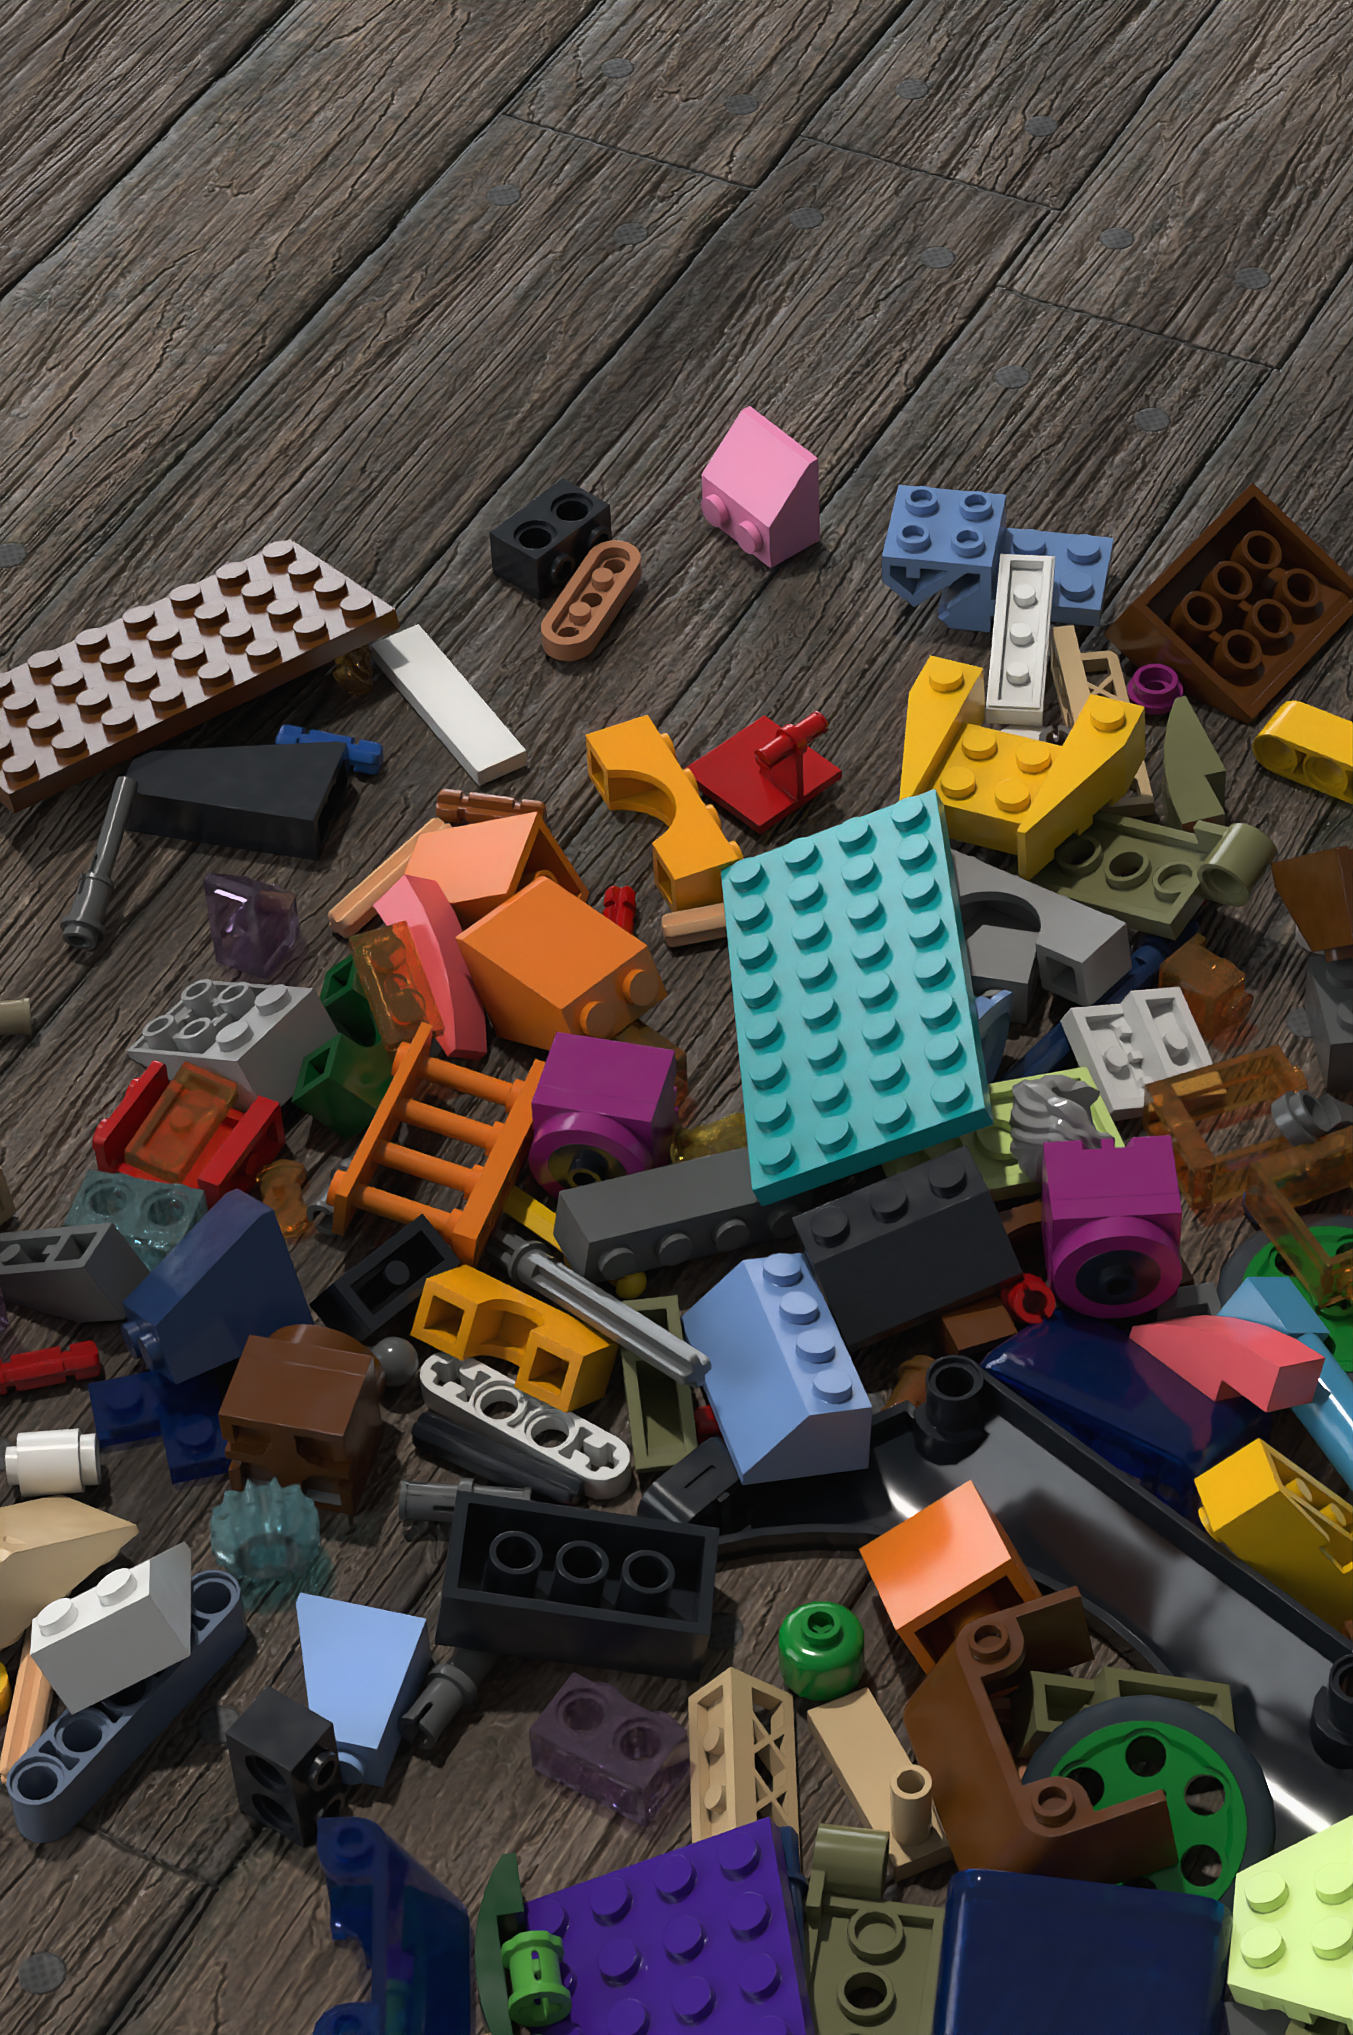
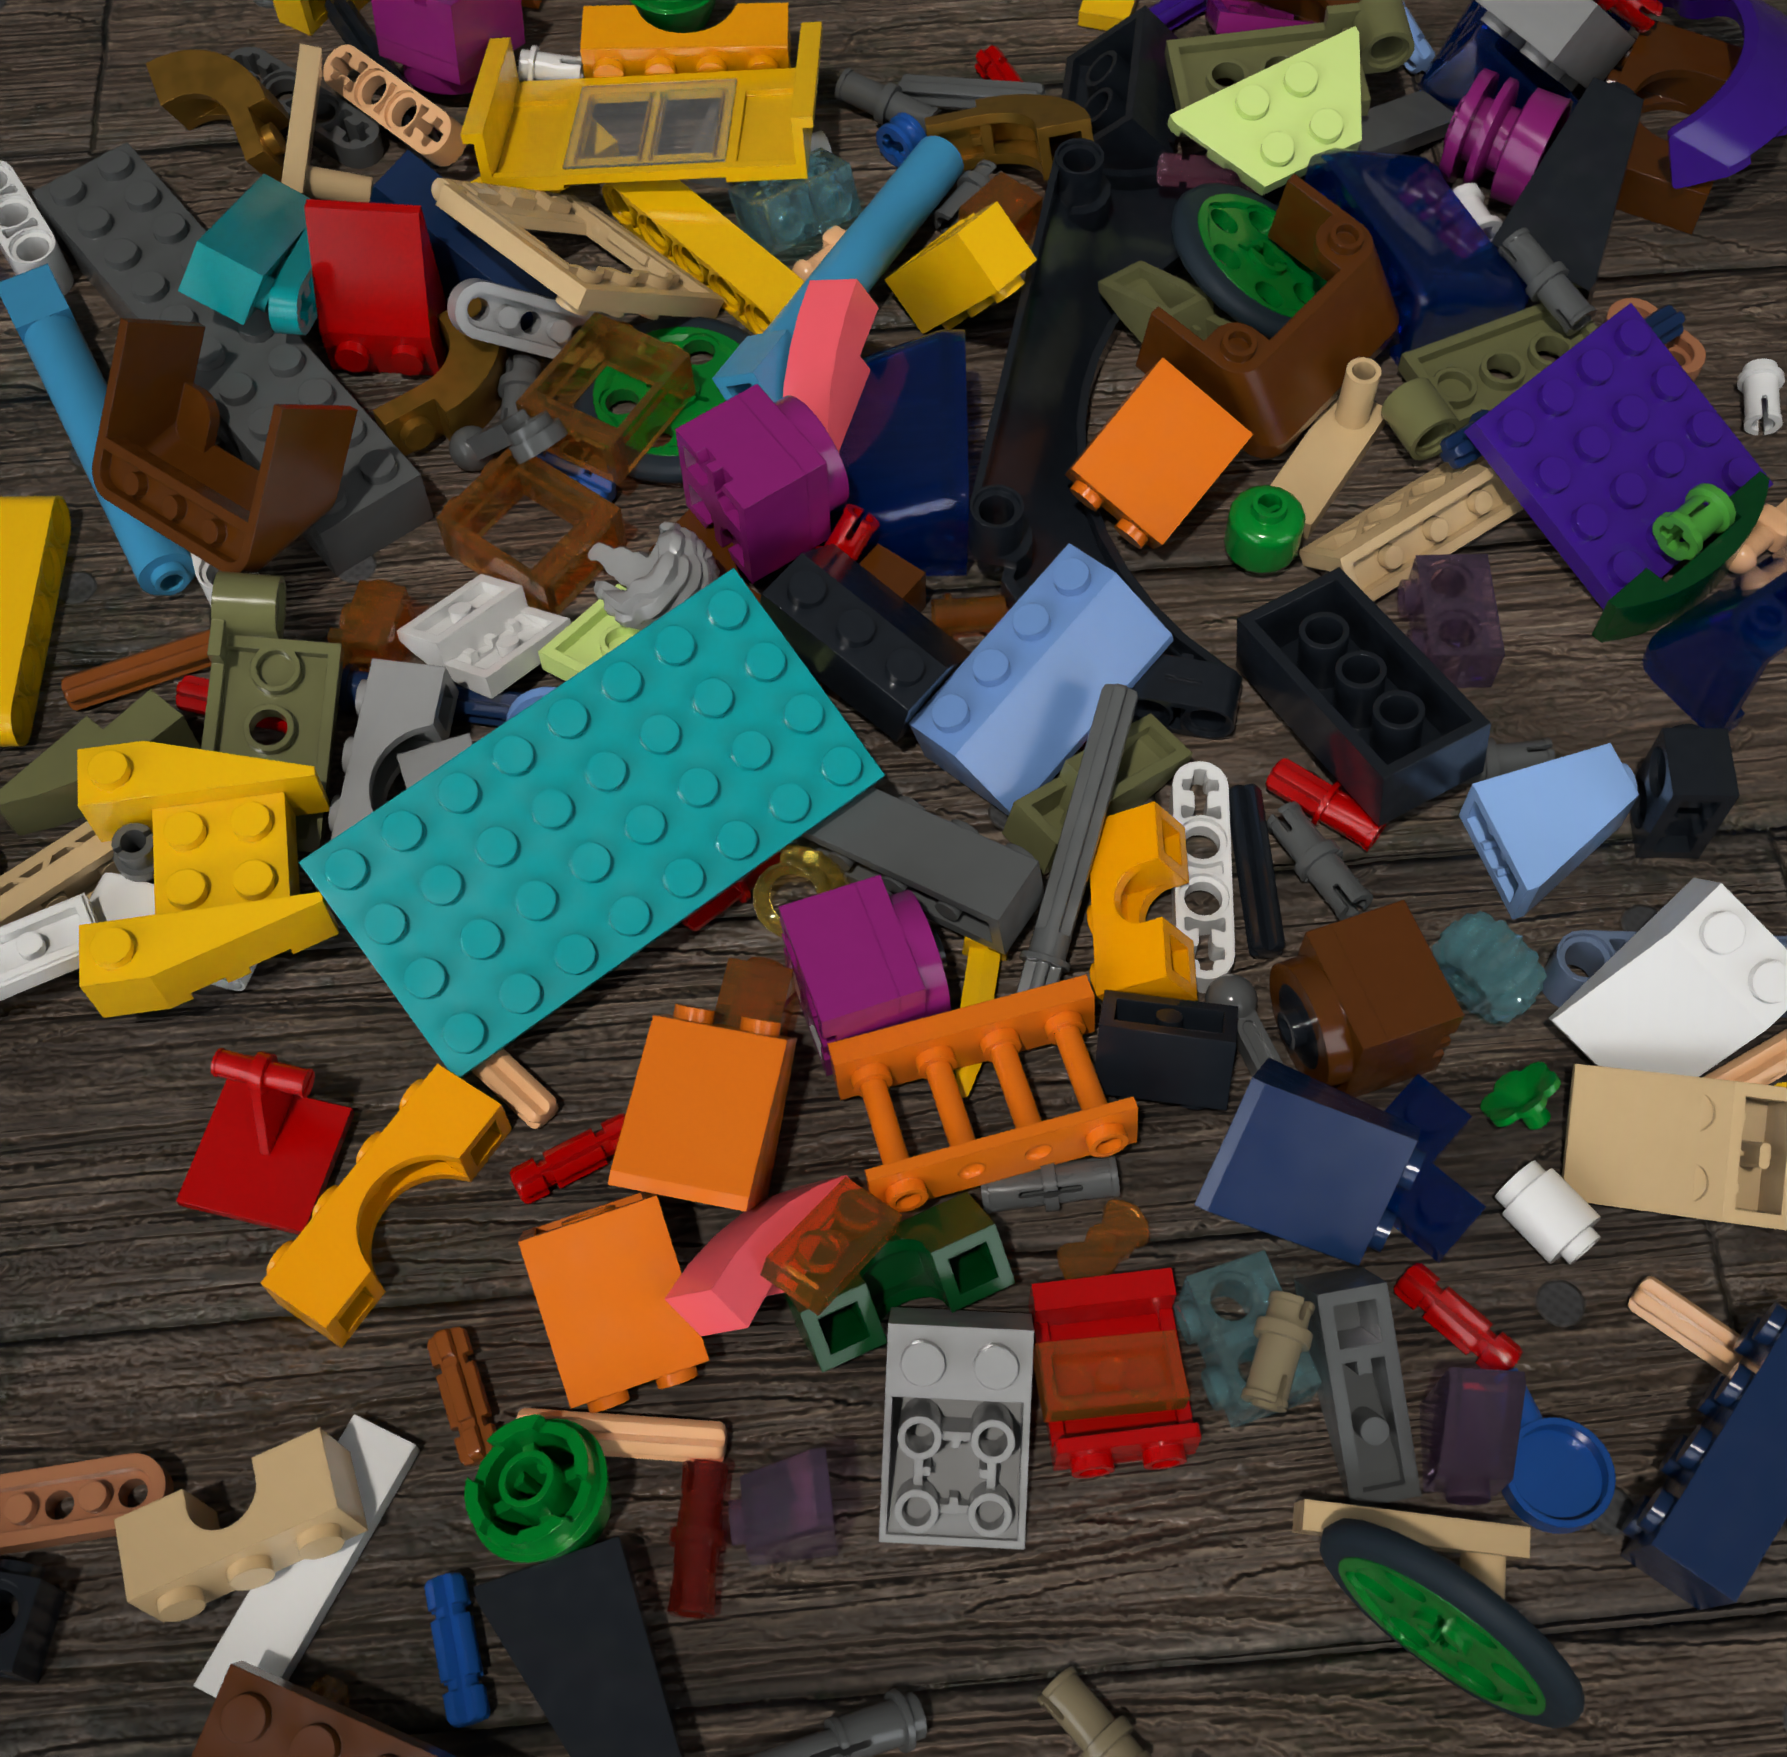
camera: 125 degrees left, 15 degrees up
none -> dark orange axle [61,629,211,711]
none -> tan arch [114,1427,368,1623]
none -> green cone [464,1414,612,1563]
none -> clear red pin [667,1459,729,1619]
none -> dark tan pin [1240,1291,1316,1413]
none -> green plant [1480,1062,1561,1130]

